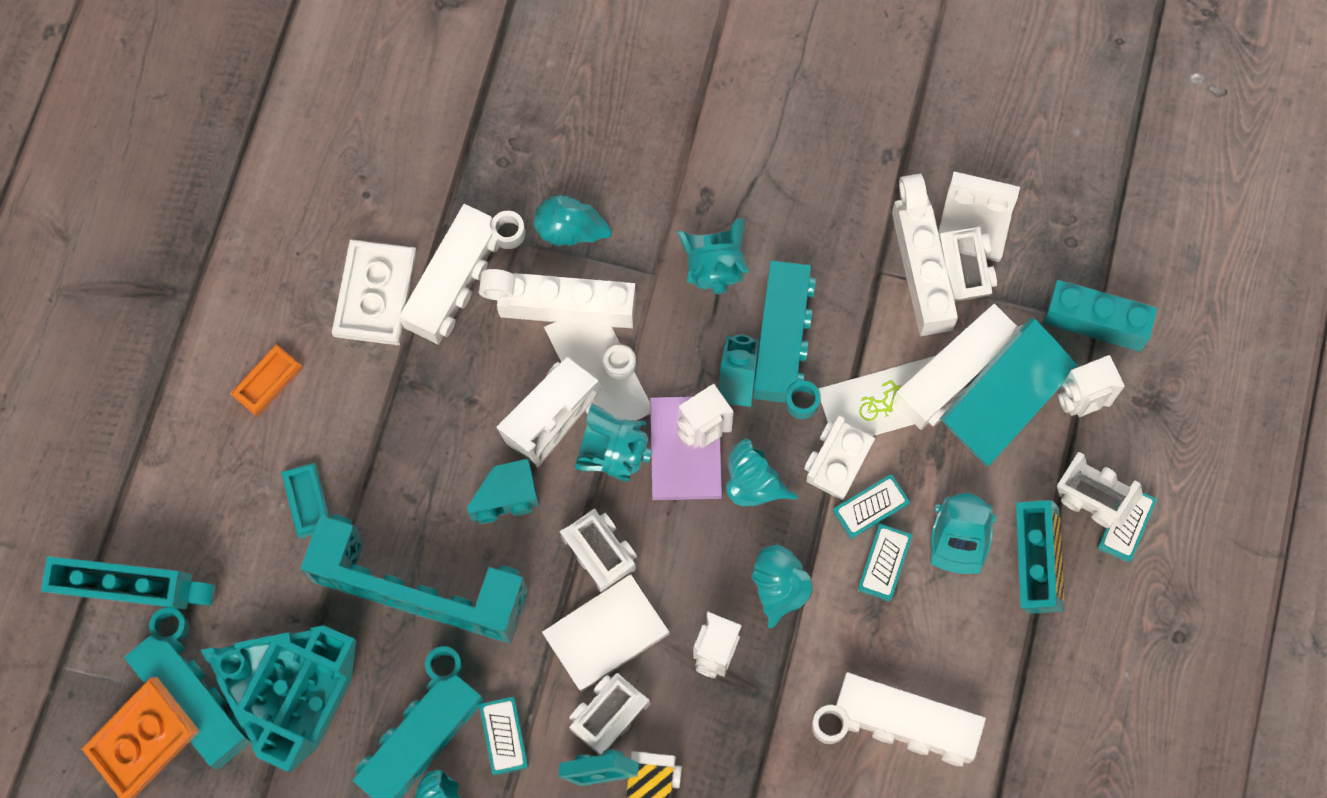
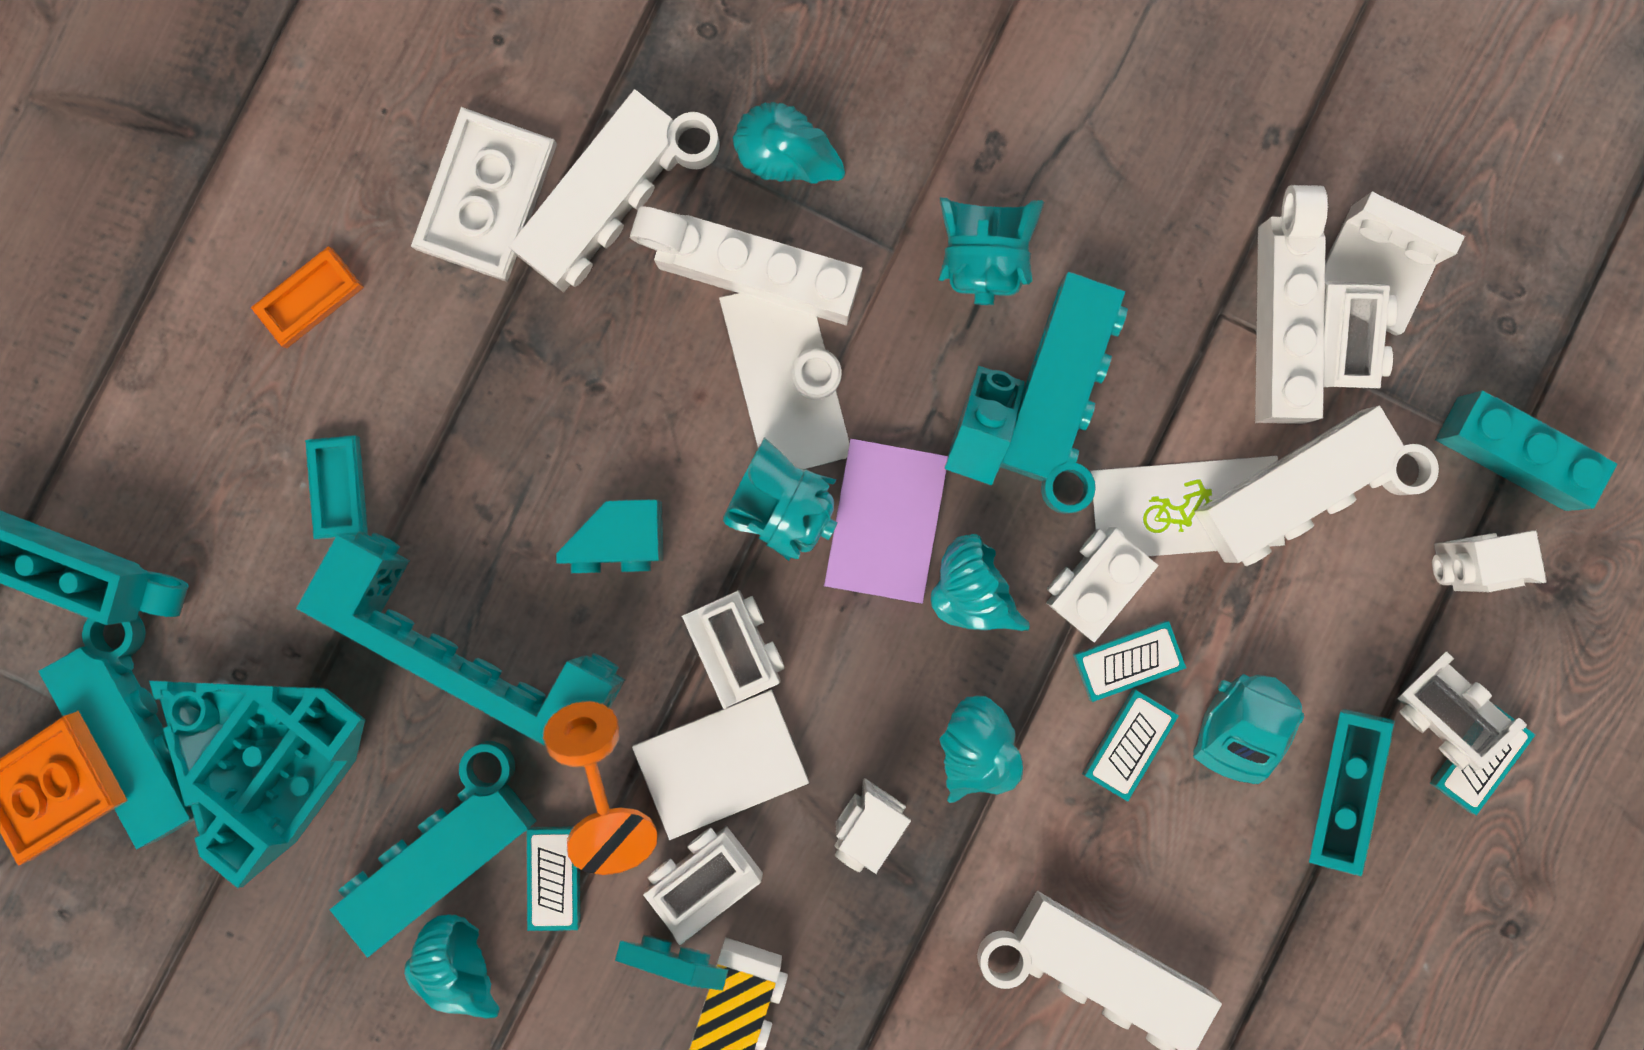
camera: 10 degrees right, 15 degrees up
white wedge [496,357,602,468] -> none
white window [677,384,734,449] -> none
teal tile [939,318,1079,466] -> none
none -> orange piece [543,701,657,875]

